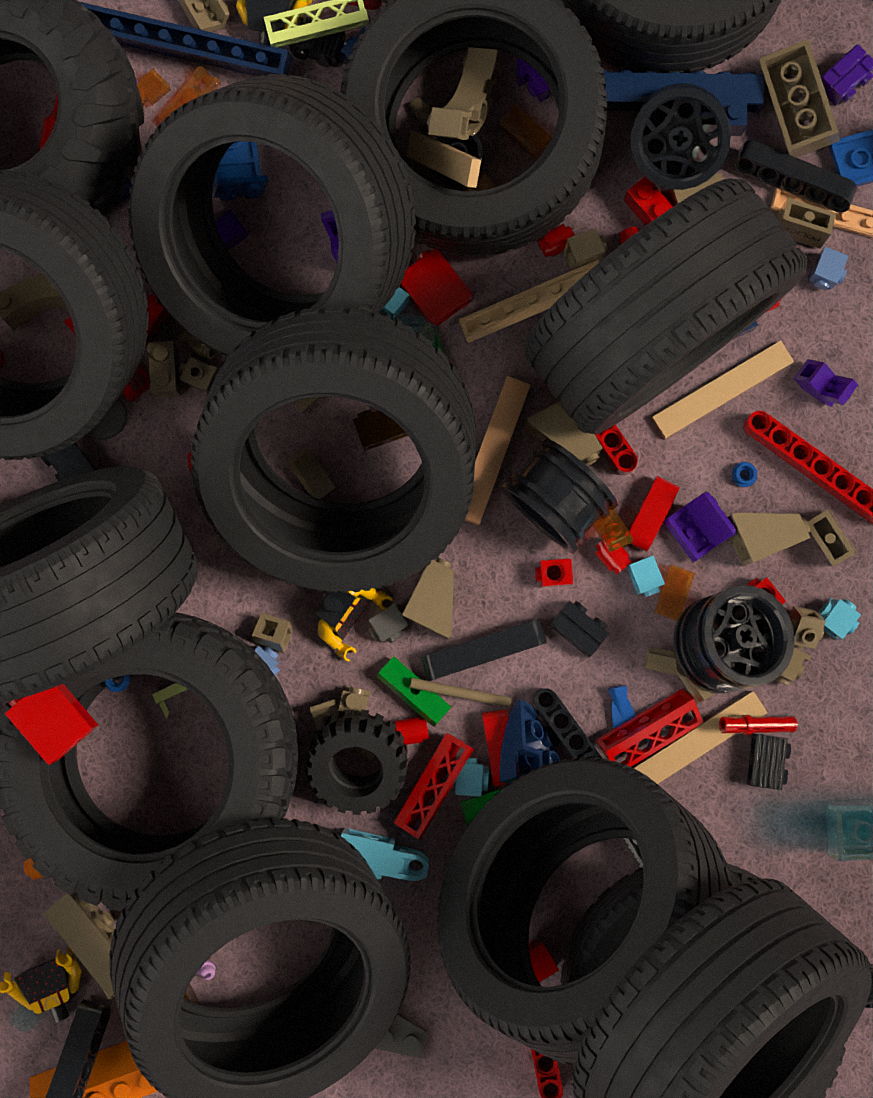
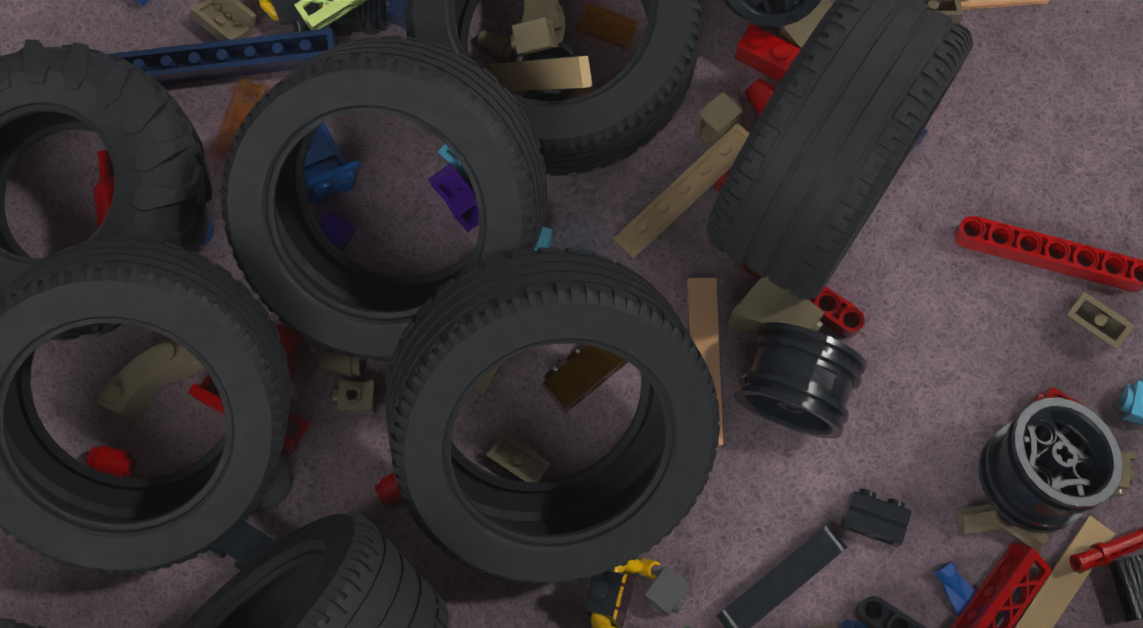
camera: 20 degrees left, 10 degrees down
clear orange plate [136,68,171,106] -> none
dark tan brick [148,341,181,398] -> none
red brick [399,248,473,330] -> none
dark tan slope [402,558,454,639] -> none
red brick [535,558,574,588] -> none
red brick [537,223,575,258] -> none
clear orange plate [593,509,633,552] -> none
red brick [595,537,632,575] -> none
red beam [624,476,680,552] -> none
medium azure brick [627,556,665,597] -> none
tan tile [651,341,794,440] -> none
clear orange plate [653,565,695,621] -> none
dark purple bracket [663,491,737,563] -> none
dark tan slope [728,513,810,566] -> none
blue plate [732,462,758,487] -> none
dark tan brick [790,606,826,649] -> none
dark purple brick [793,359,858,407] -> none
medium blue brick [809,247,849,290] -> none

